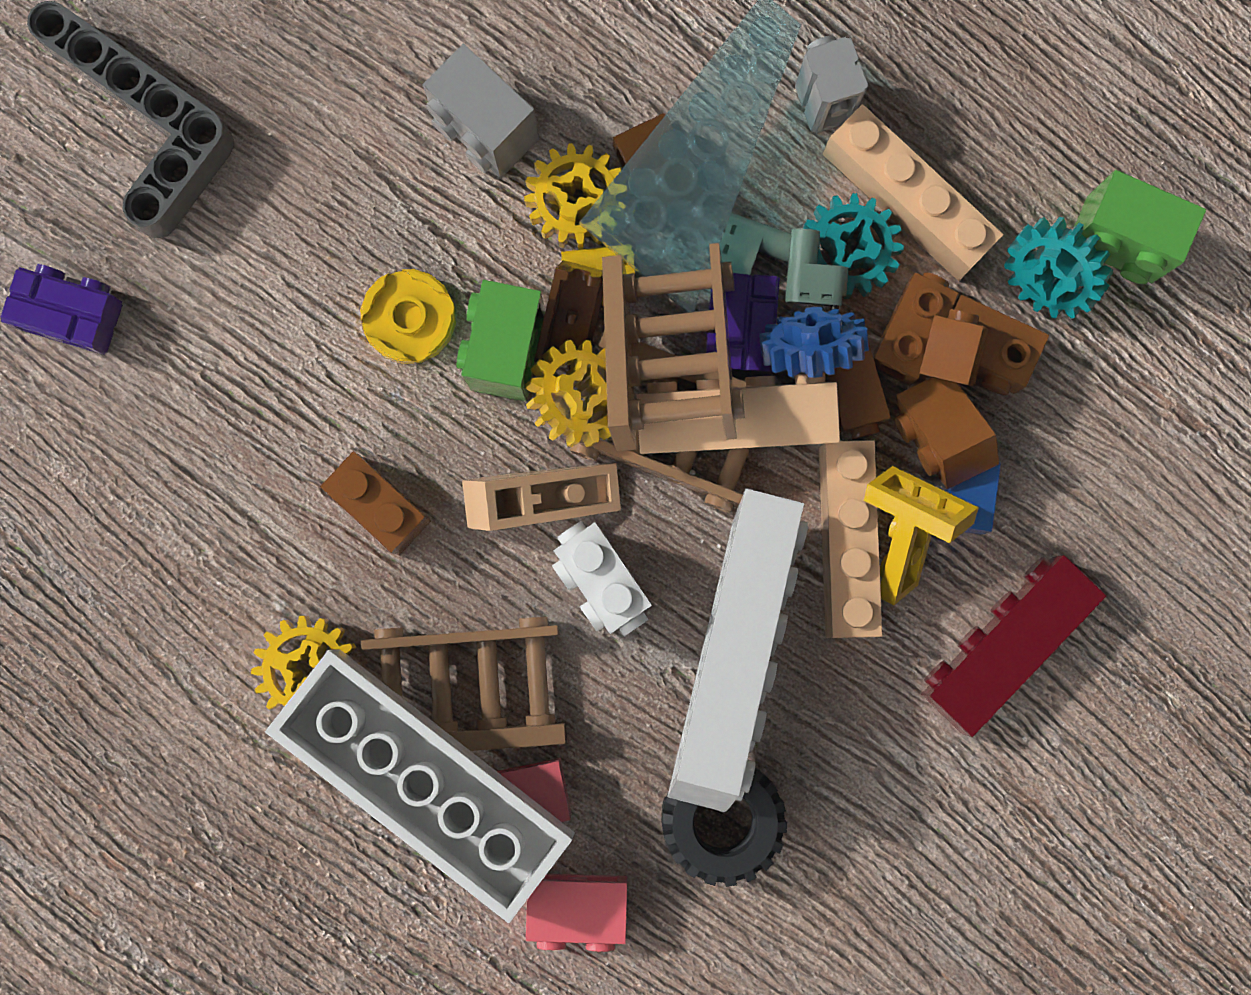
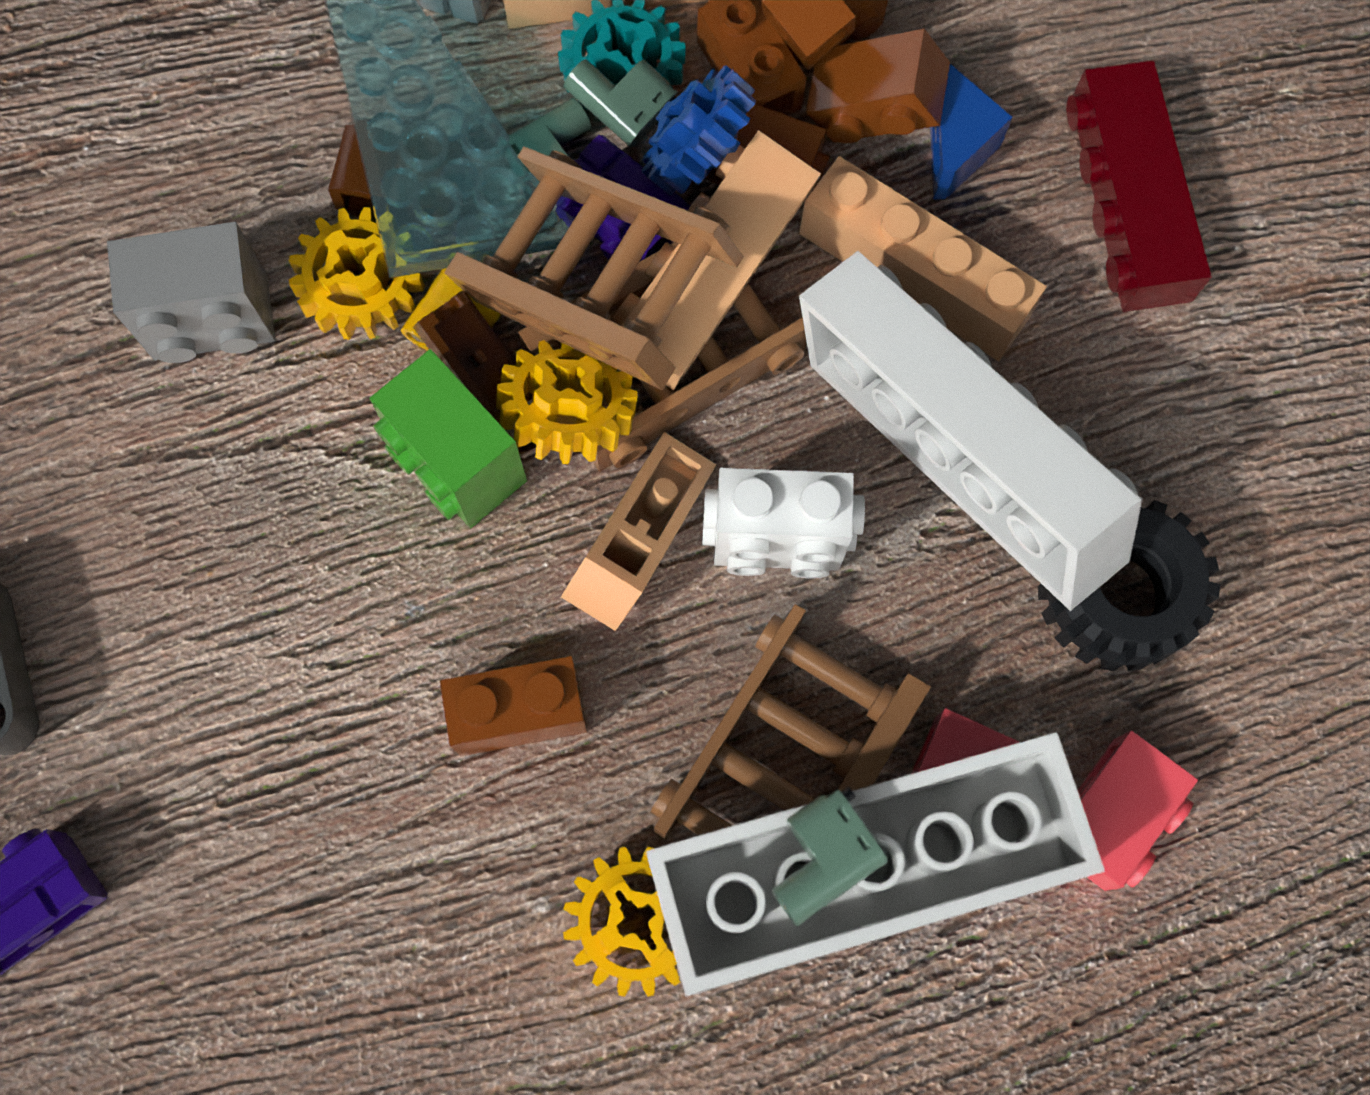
camera: 55 degrees left, 10 degrees down
yellow tile [360,269,456,364] -> none
yellow bracket [864,466,979,605] -> none
none -> sand green piece [772,787,888,927]

